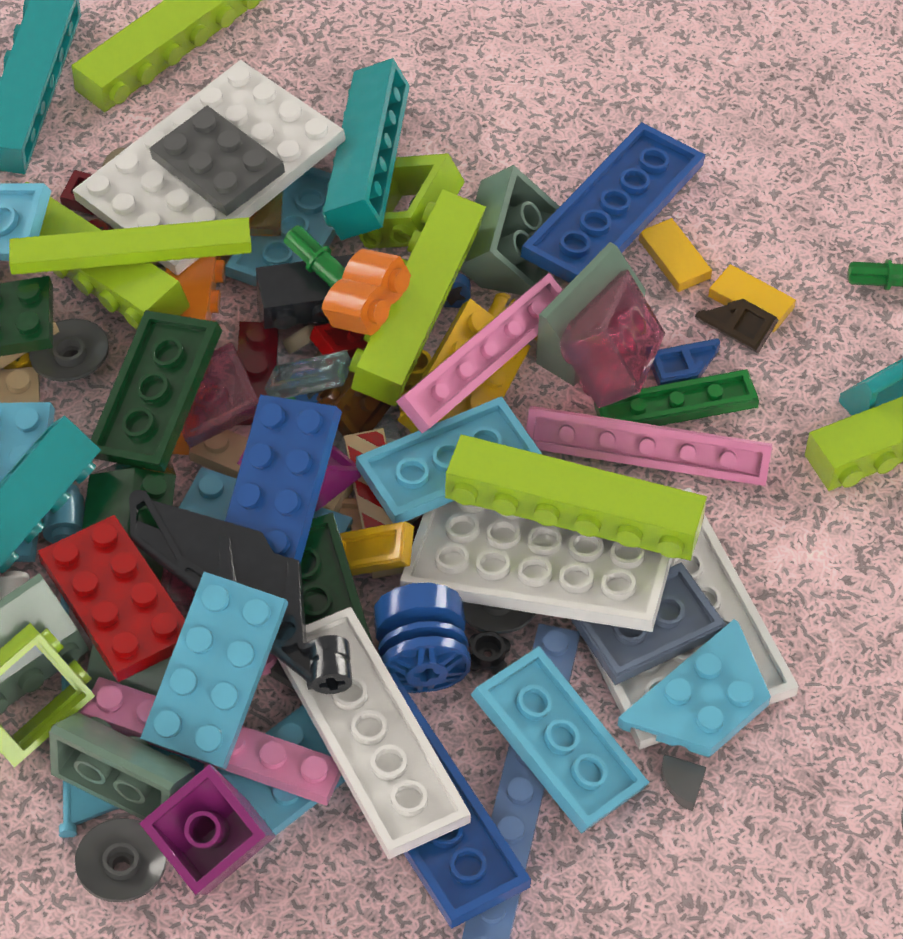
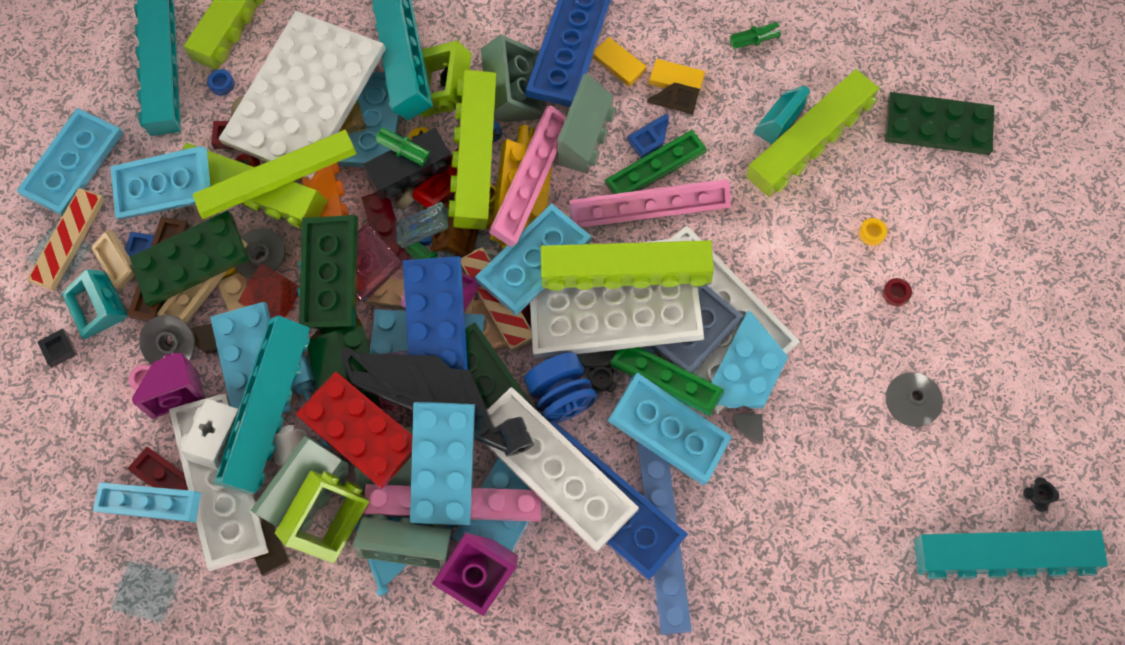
camera: 15 degrees left, 15 degrees up
dark grey dish [75,818,167,902] -> none
dark grey plate [149,105,285,216] -> none
orange brick [321,249,411,336] -> none
yellow tile [339,521,414,576] -> none
clear pink slope [559,269,665,409] -> none
none -> blue tile [207,69,235,96]
none -> clear red piece [237,263,300,319]
none -> green tile [610,347,724,416]

